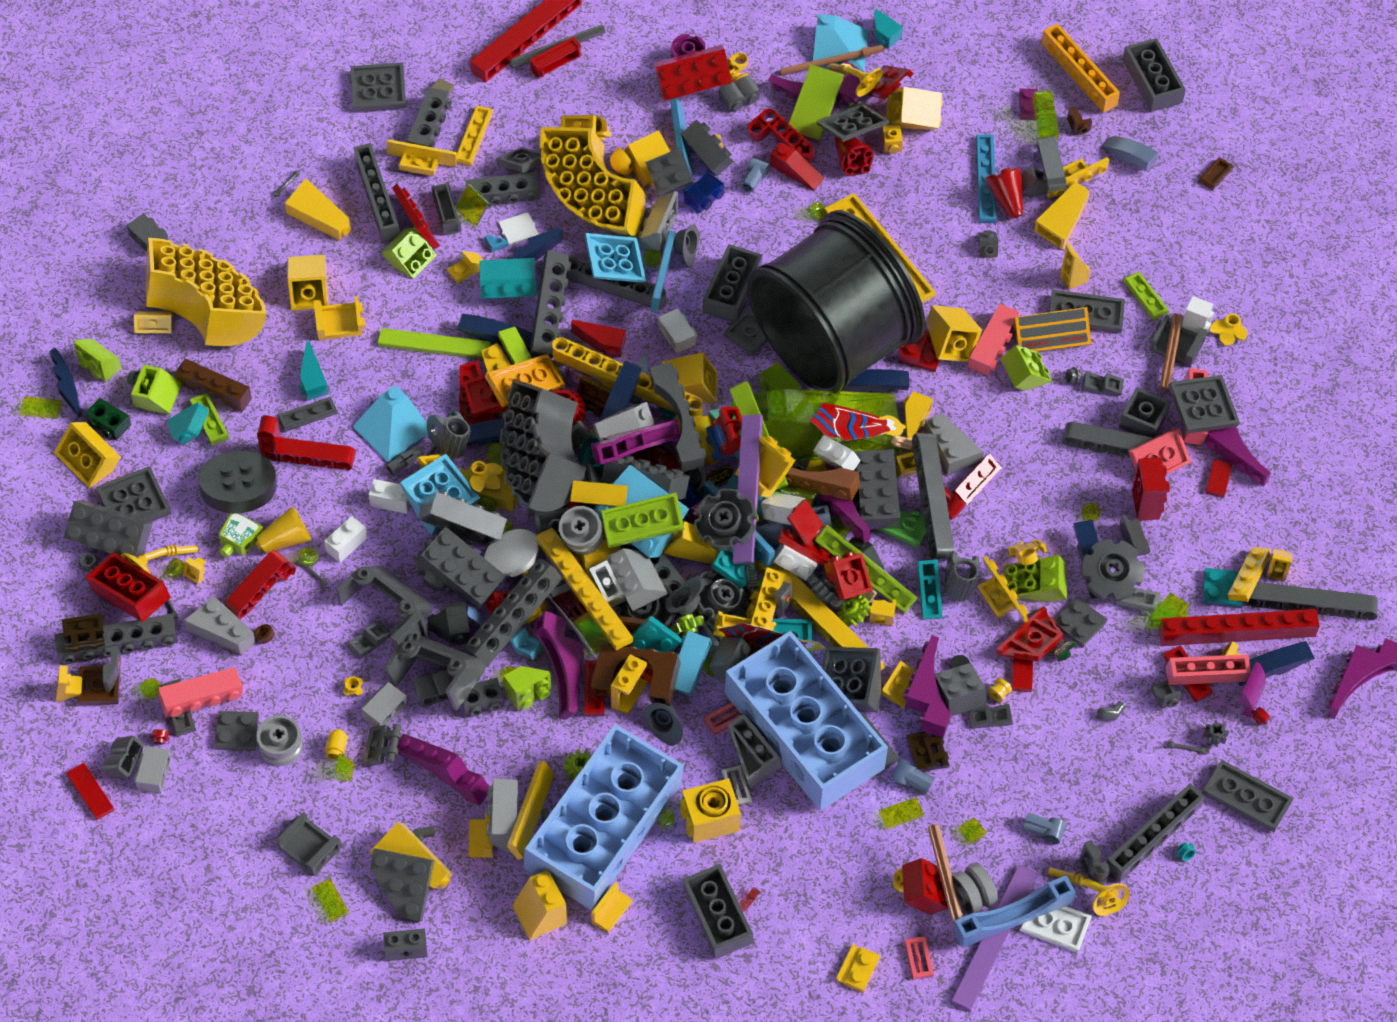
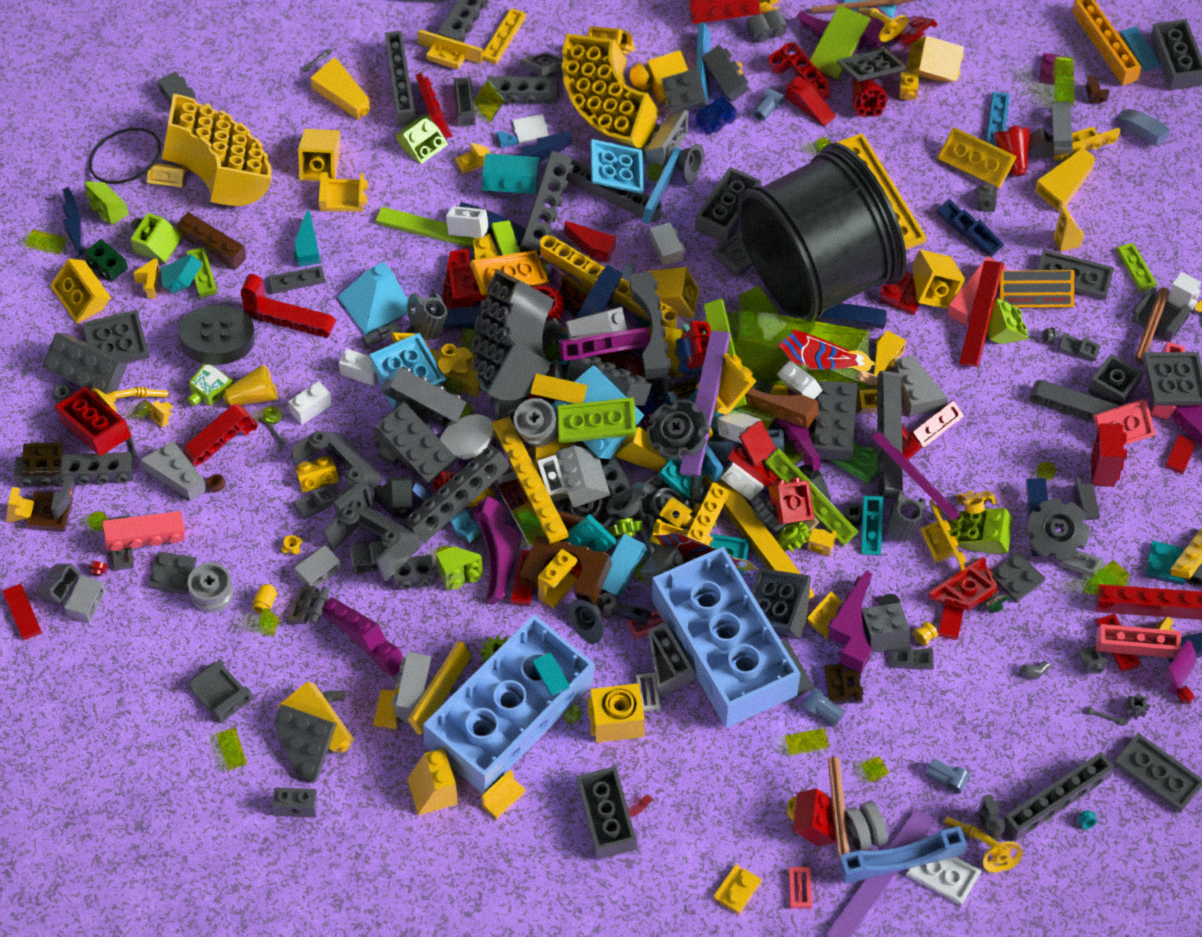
camera: 10 degrees right, 0 degrees up
dark grey slope [774,581,793,618] -> none
none -> black piece [89,127,161,184]
none -> yellow slope [133,259,160,299]
none -> yellow bracket [294,456,339,492]
none -> white brick [446,206,489,238]
none -> teal tile [532,652,570,697]
none -> clear neon green tile [543,342,560,362]
none -> black piece [598,593,652,626]
none -> yellow brick [659,497,692,528]
none -> pearl dark grey bush [845,504,863,528]
none -> magenta tile [872,432,960,520]
none -> dark blue slope [935,199,1004,257]
none -> yellow tile [937,126,1016,189]
none -> red tile [959,260,1004,367]
none -> dark azure tile [1120,26,1161,72]

